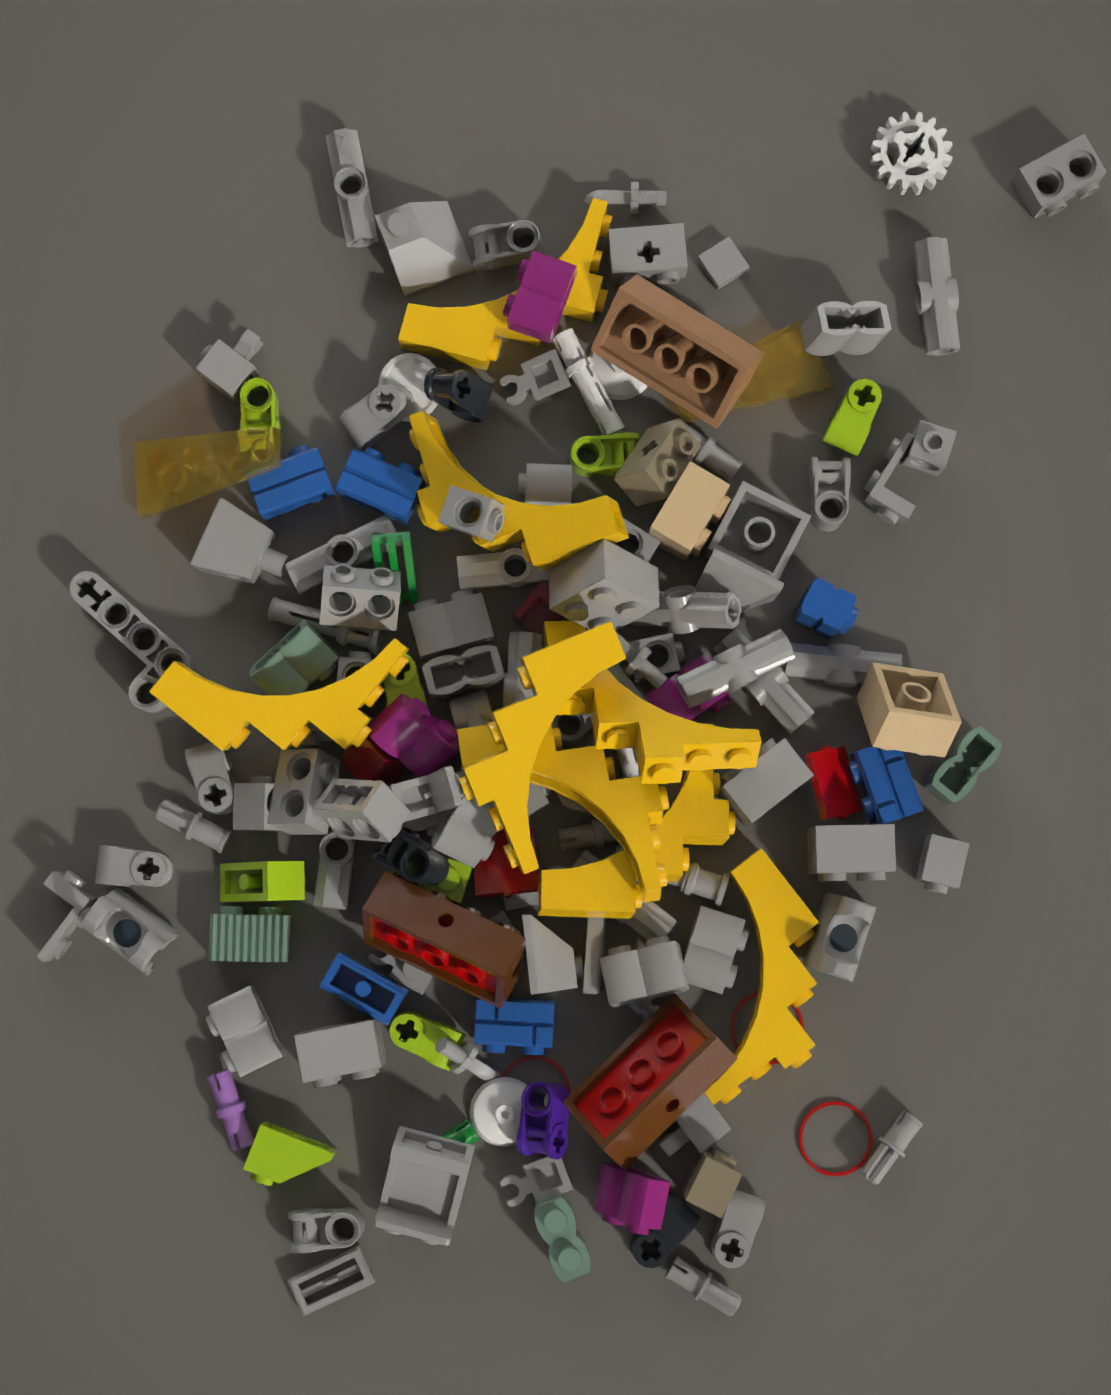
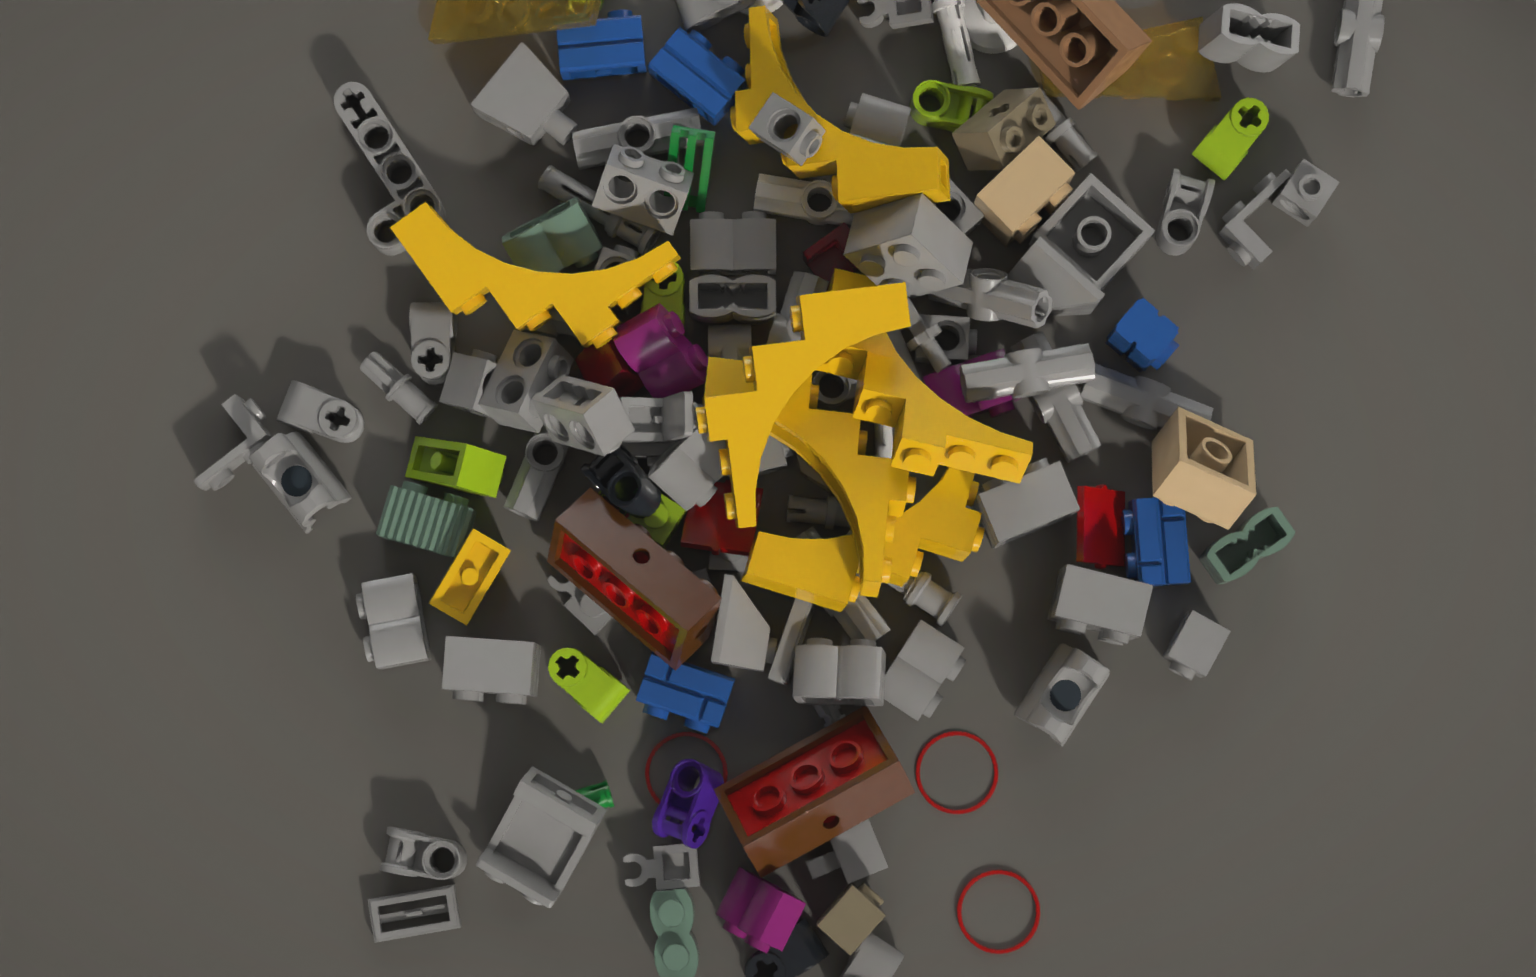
camera: 20 degrees right, 0 degrees up
medium lavender pin [206,1069,255,1151] -> none
lime slope [243,1121,337,1186] -> none
blue brick [319,952,409,1026] -> none
light grey piece [435,1037,501,1081] -> none
white piece [470,1077,527,1147] -> none
yellow arch [704,848,819,1105] -> none
light grey axle [861,1110,923,1185] -> none
none -> yellow panel [429,528,511,626]

